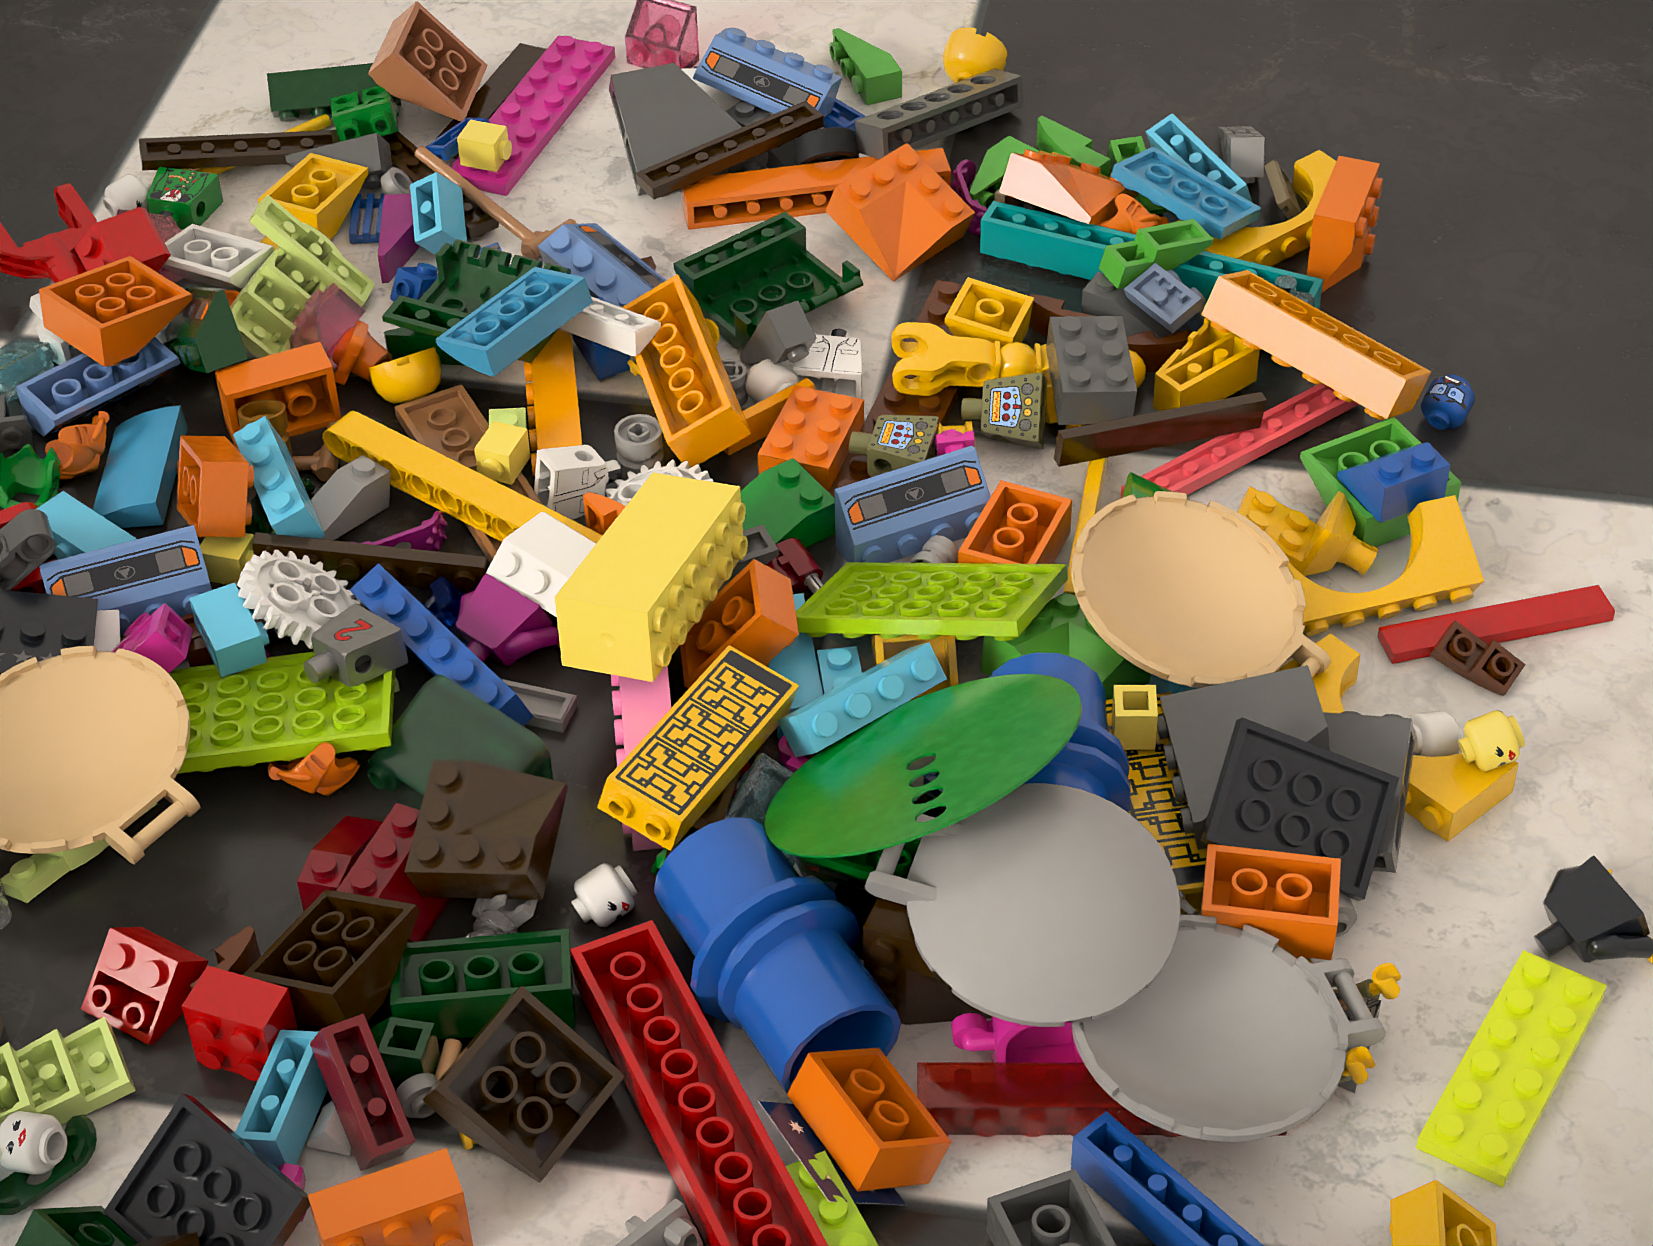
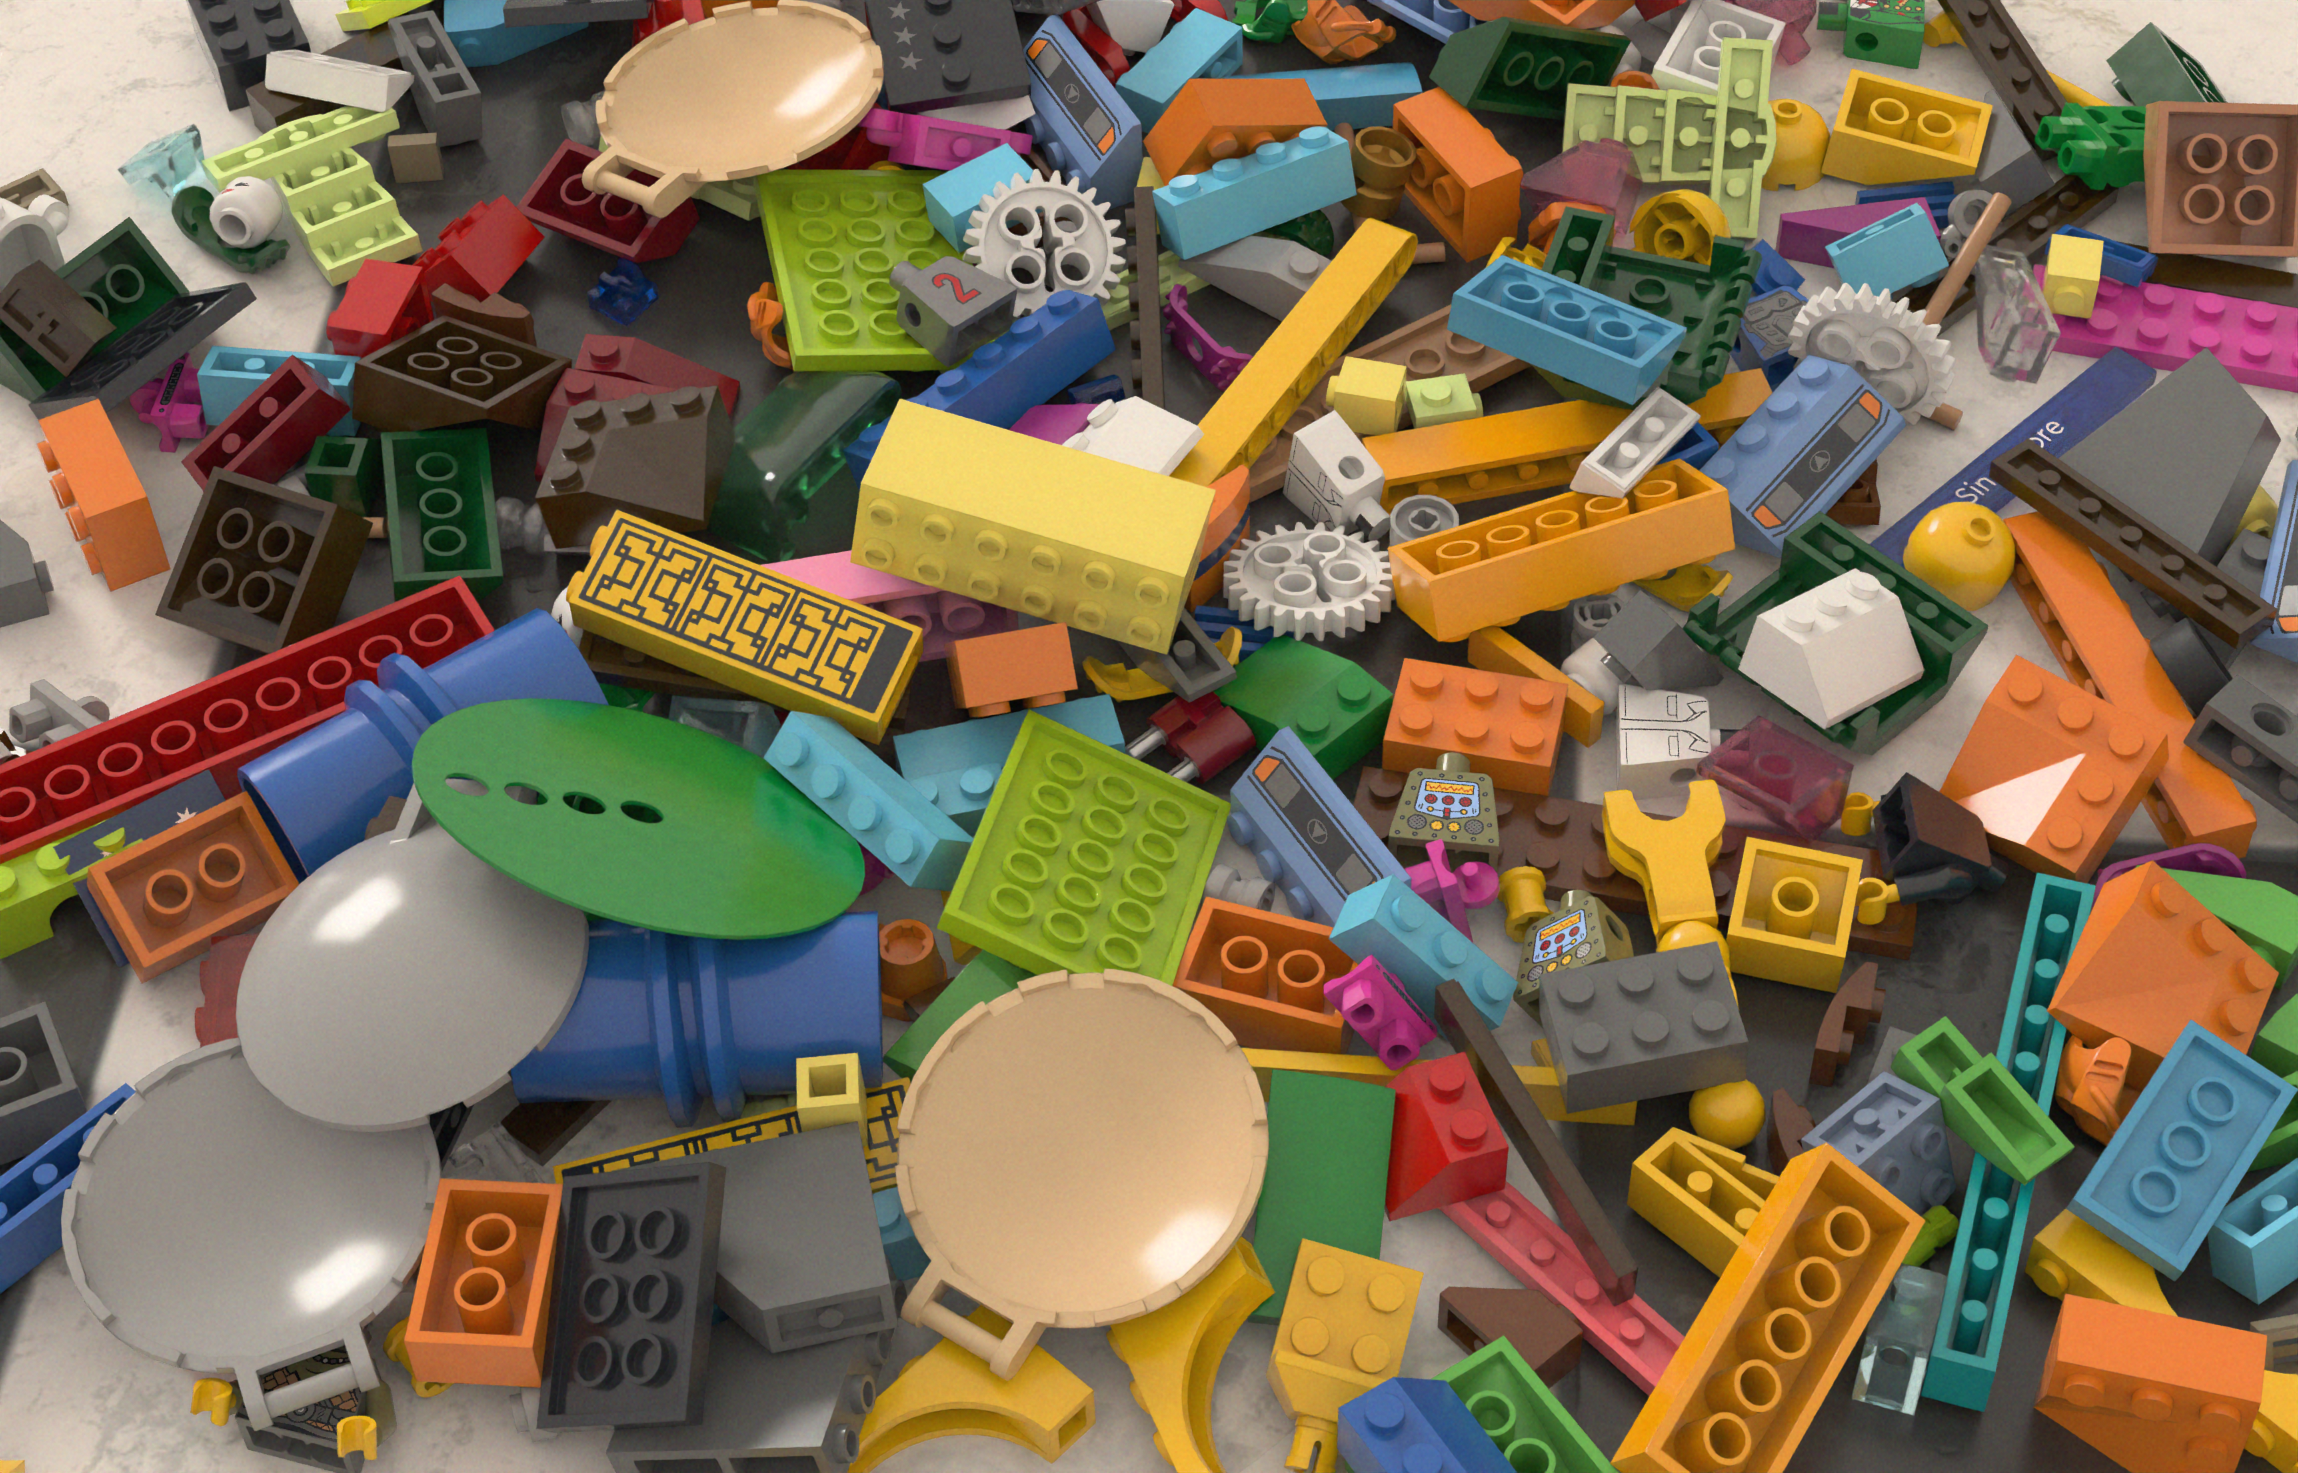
camera: 85 degrees right, 5 degrees up
none -> dark red slope [516,139,700,263]
none -> clear blue tile [587,257,659,326]
none -> dark pink hips [1324,955,1437,1070]
none -> medium azure brick [1329,874,1518,1041]
none -> red slope [1385,1051,1509,1221]
none -> reddish brown slope [1438,1286,1583,1389]
none -> yellow cylinder [1629,189,1731,266]
none -> clear pink slope [1695,715,1854,843]
none -> white slope [1738,568,1924,729]
none -> white gear [1788,283,1956,425]
none -> black torso [1840,772,2008,925]
none -> clear blue tile [1869,346,2157,568]
none -> yellow cylinder [1903,502,2016,611]
none -> clear slope [1975,245,2061,384]

